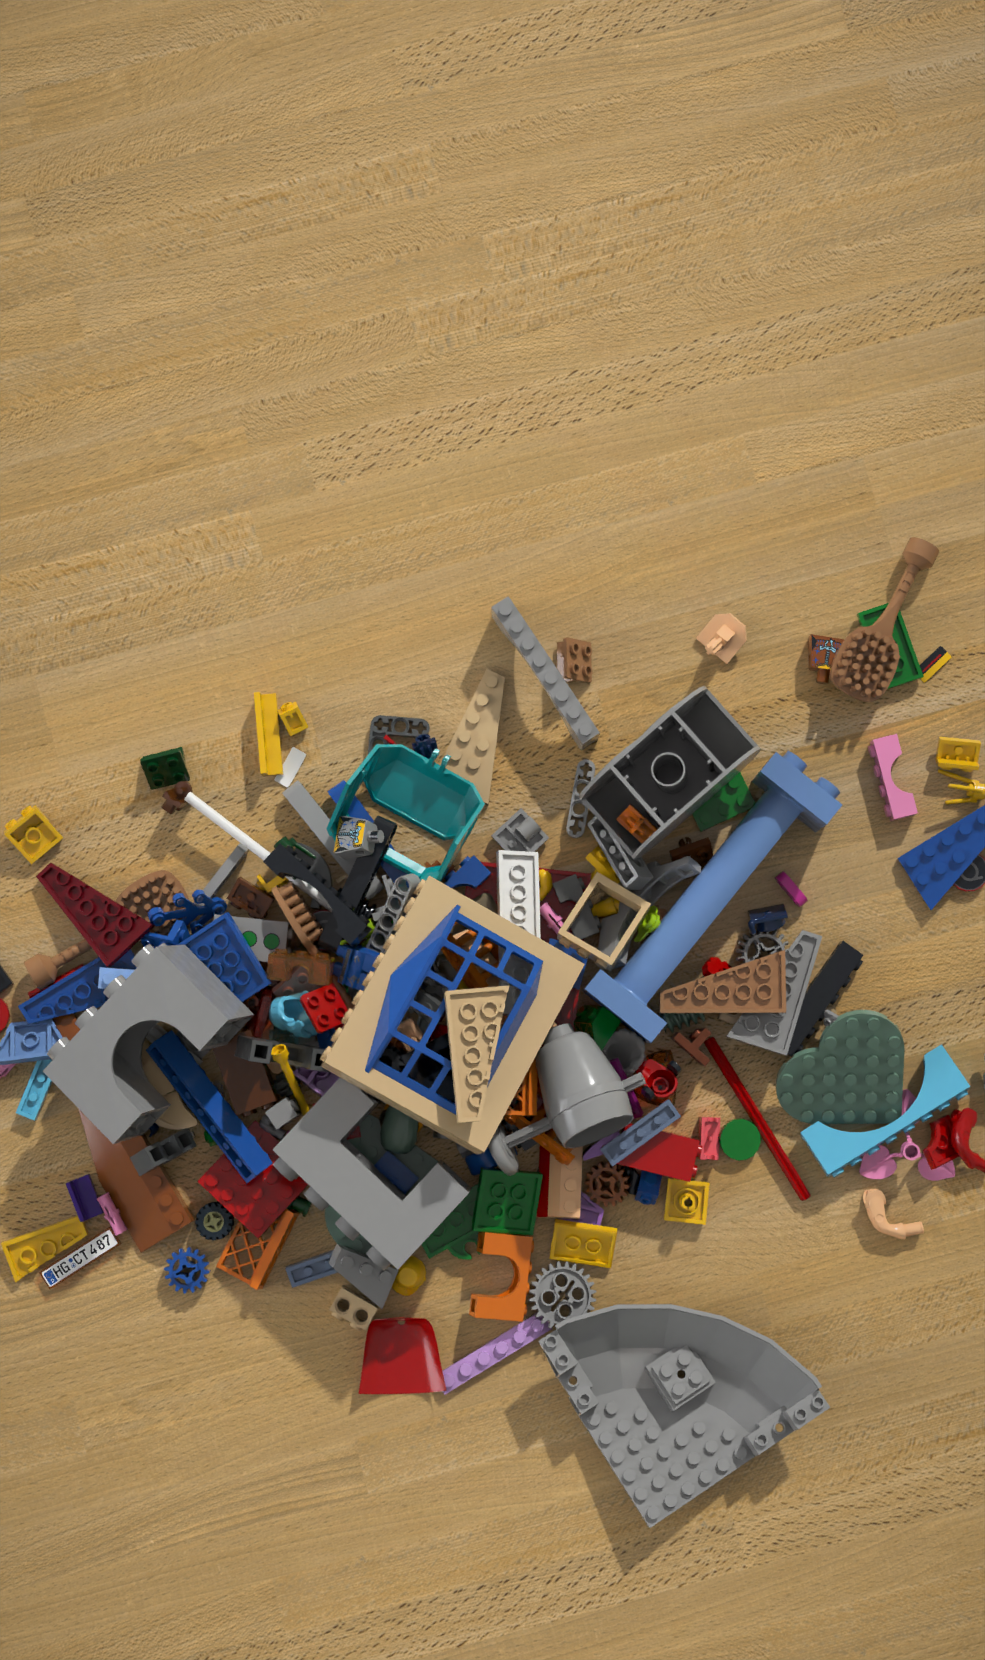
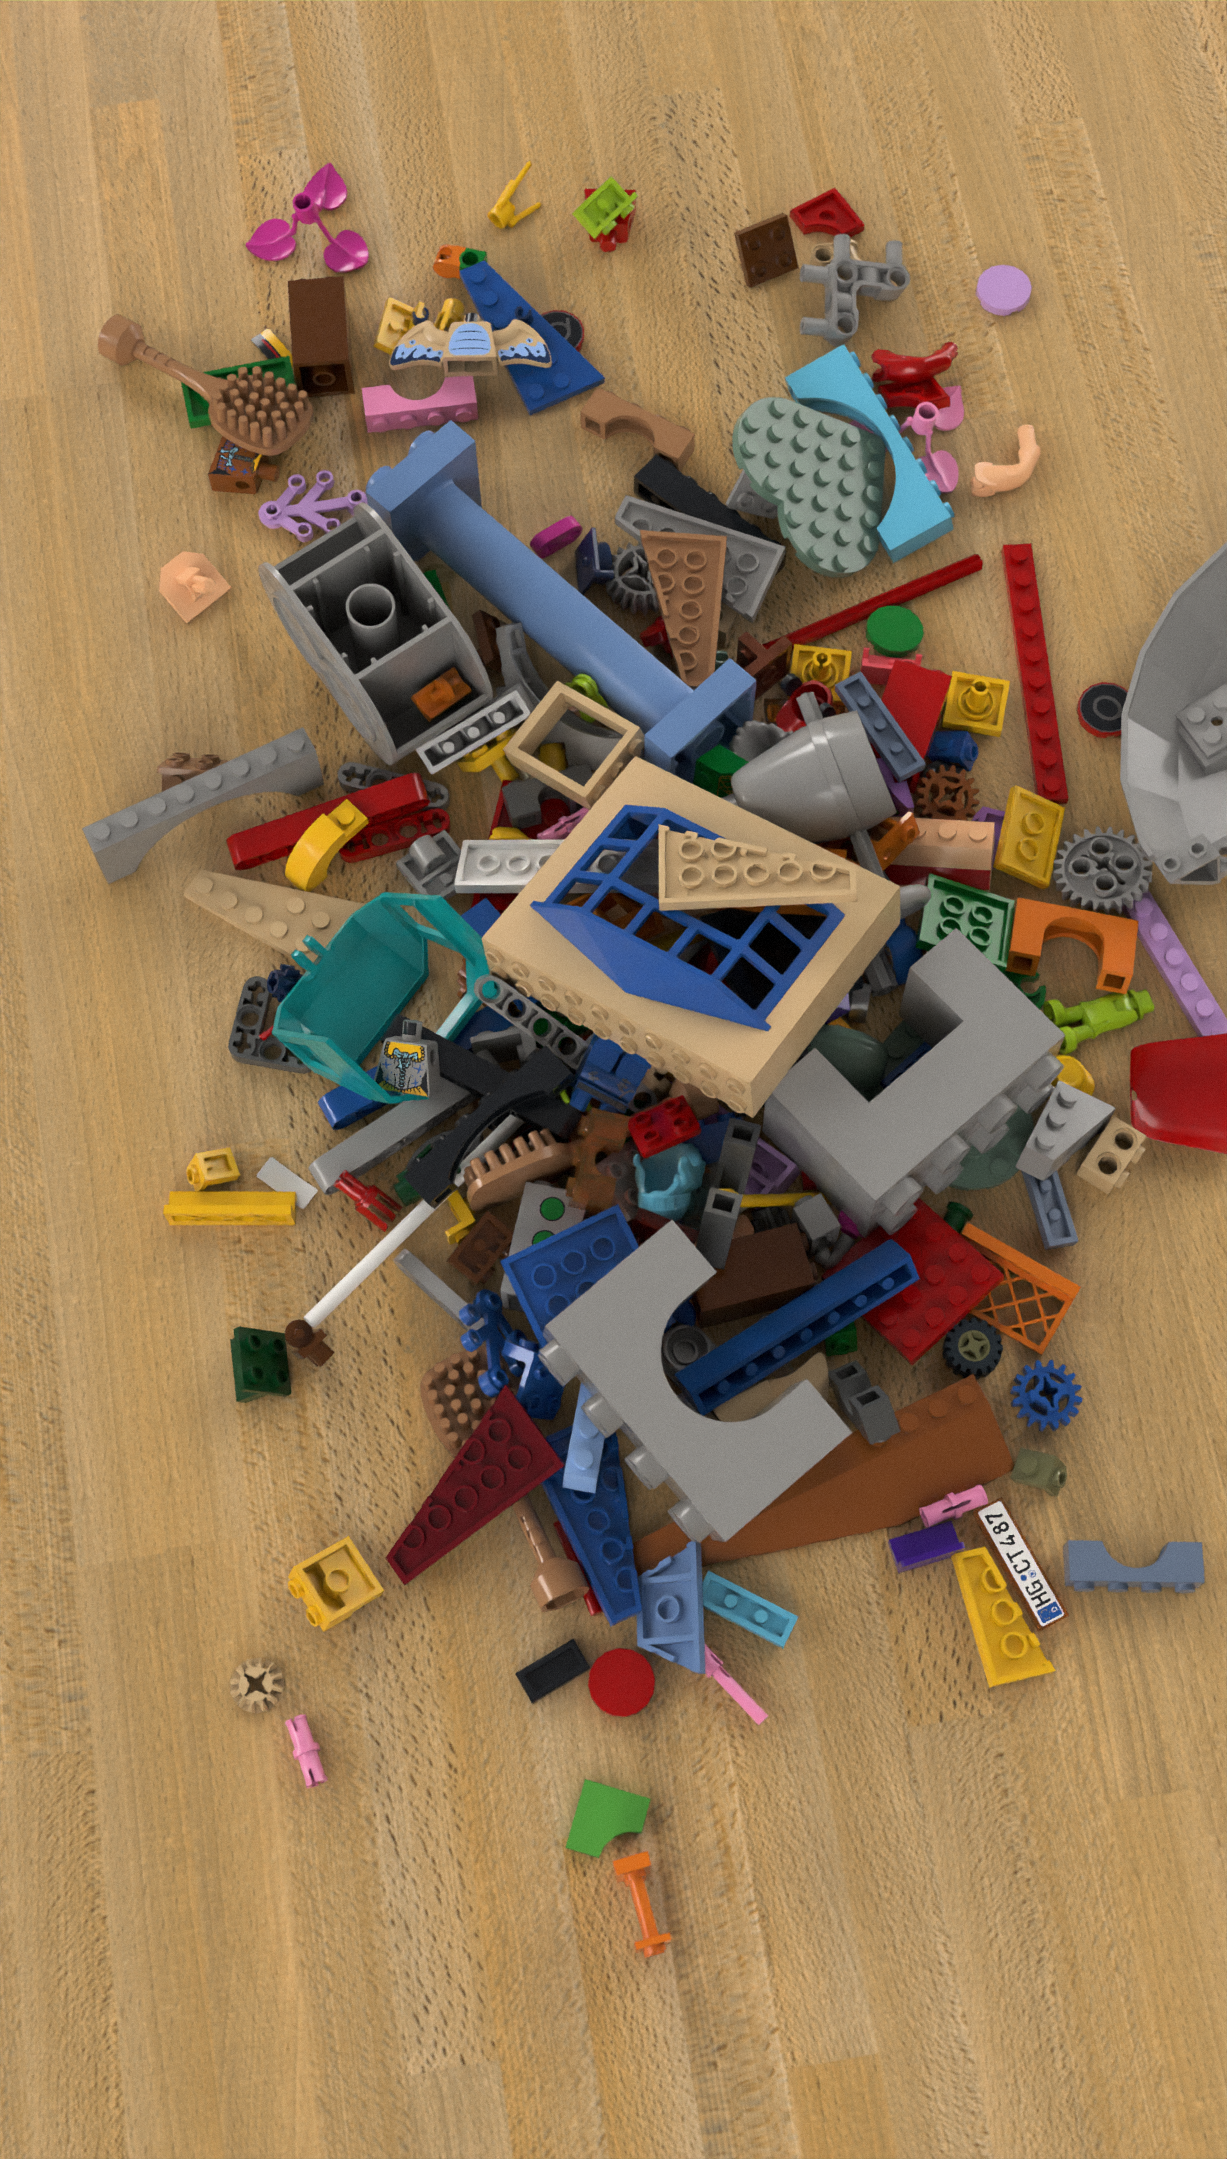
camera: 90 degrees left, 15 degrees down
none -> red beam [226,773,430,871]
none -> lavender plant [258,470,368,542]
none -> yellow arch [285,799,368,892]
none -> reddish brown brick [288,276,355,398]
none -> red arm [333,1170,403,1232]
none -> red beam [338,808,451,863]
none -> torso [389,306,552,376]
none -> medium nougat arch [580,387,695,471]
none -> yellow plate [787,644,852,708]
none -> red plate [1001,543,1069,804]
none -> olive bracket [1010,1448,1067,1497]
none -> lime piece [1043,989,1155,1055]
none -> sand blue arch [1063,1540,1205,1593]
none -> black tile [1077,682,1128,738]

